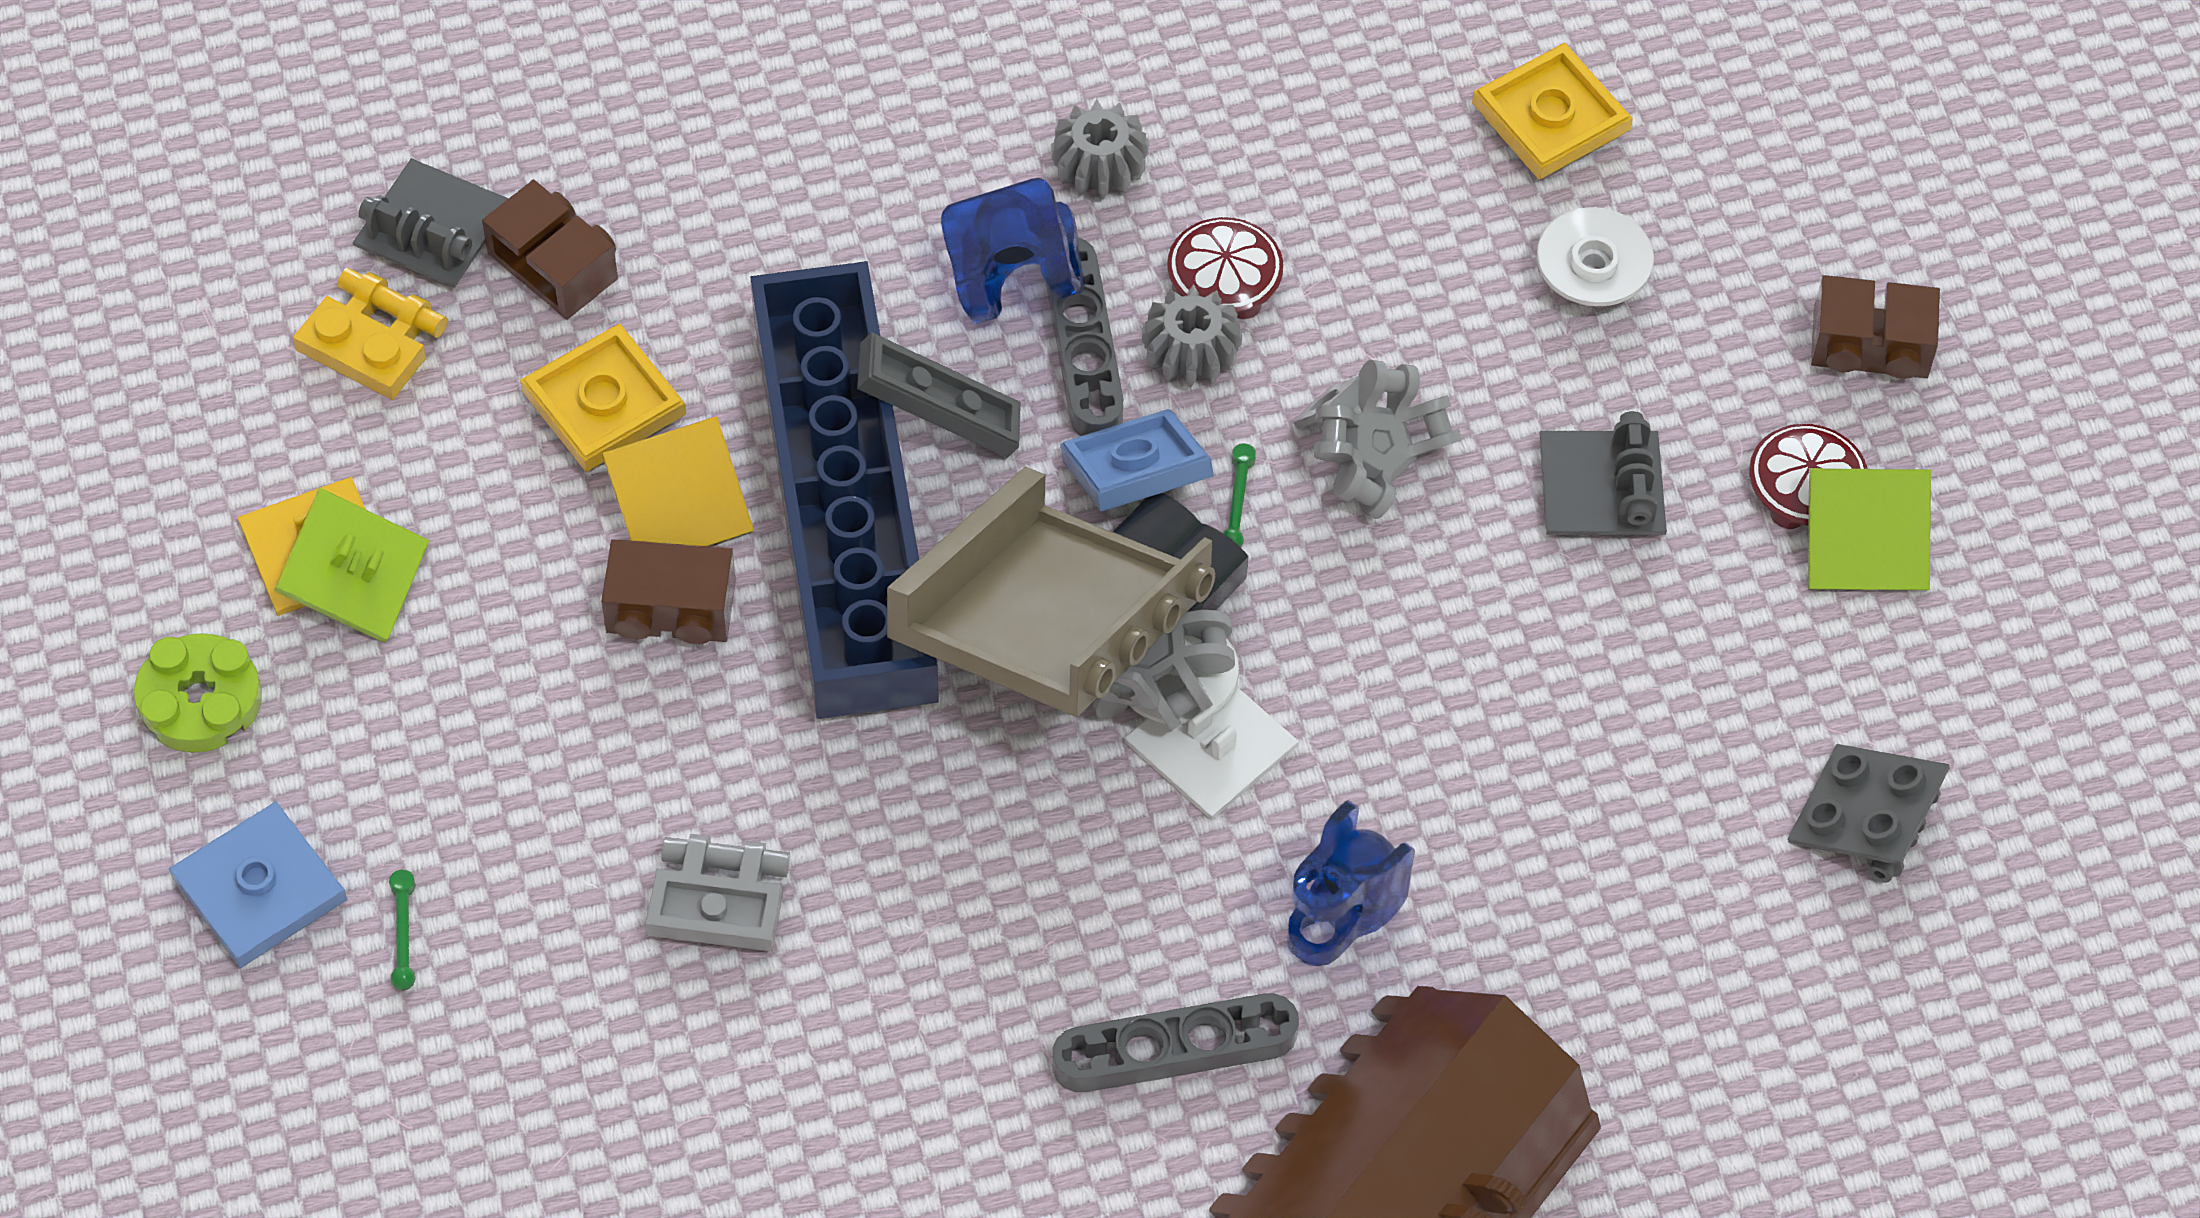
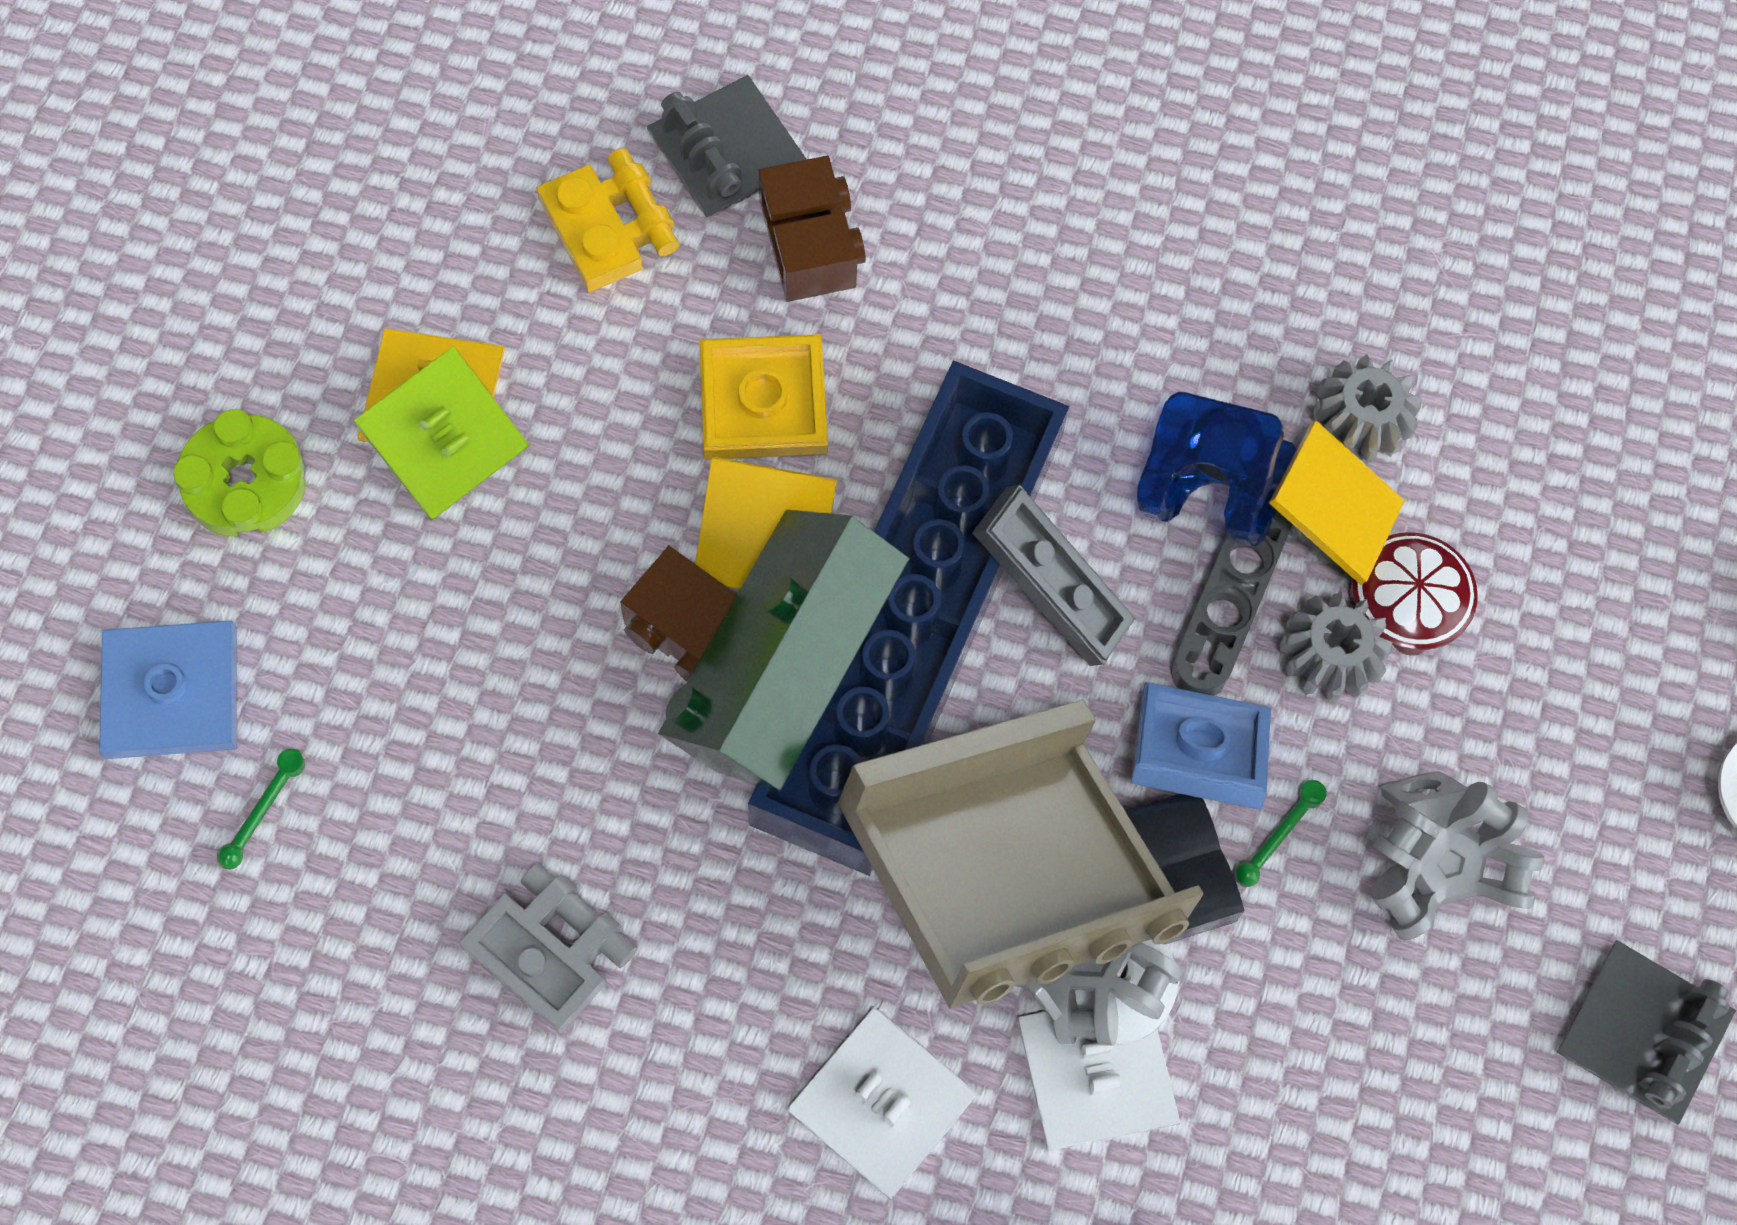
camera: 30 degrees right, 10 degrees up
none -> brick [658,510,909,791]
none -> white piece [787,1007,978,1200]
none -> yellow piece [1269,420,1405,585]

